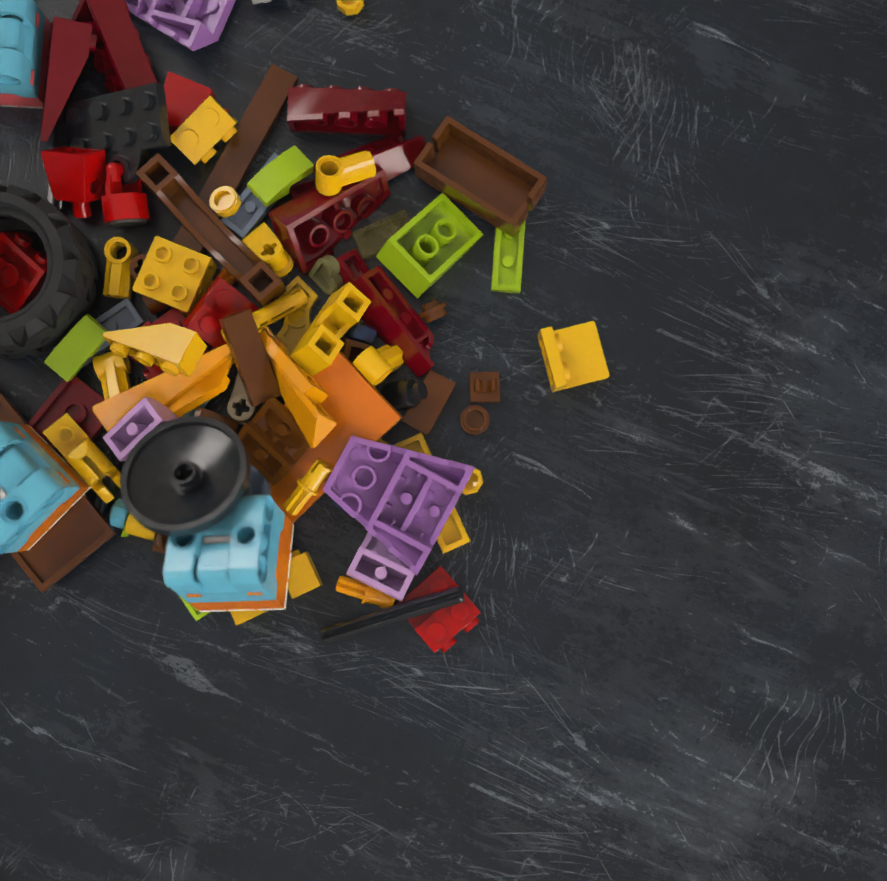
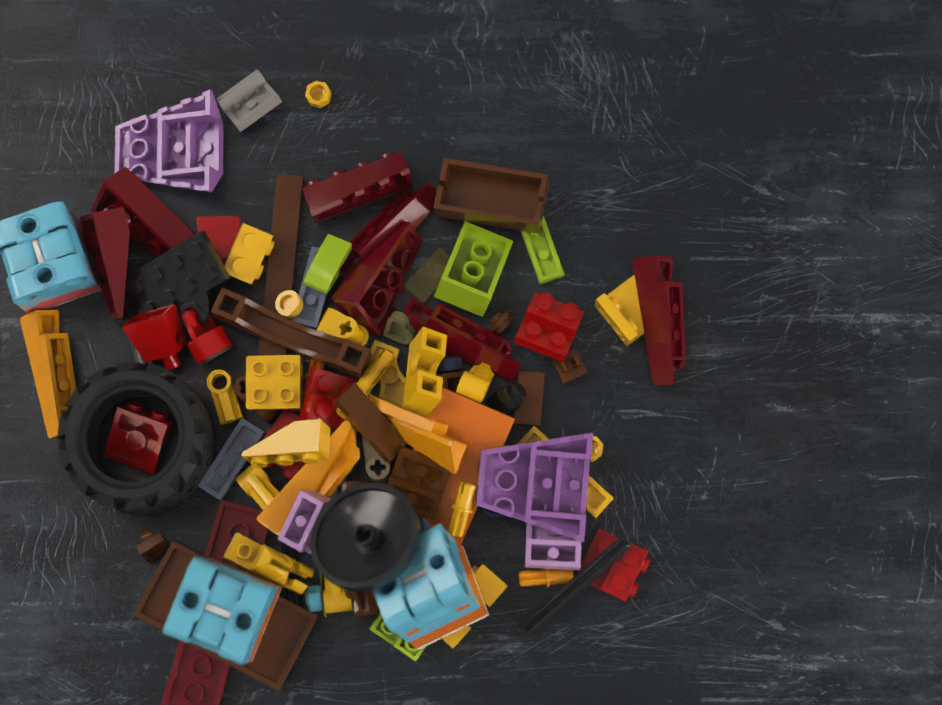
camera: 15 degrees left, 5 degrees down
lime slope [44,314,109,382] -> none
yellow piece [315,150,376,196] -> none
reddish brown plate [460,405,490,435] -> none
none -> red plate [514,292,584,363]
none -> dark red wedge [632,255,686,386]

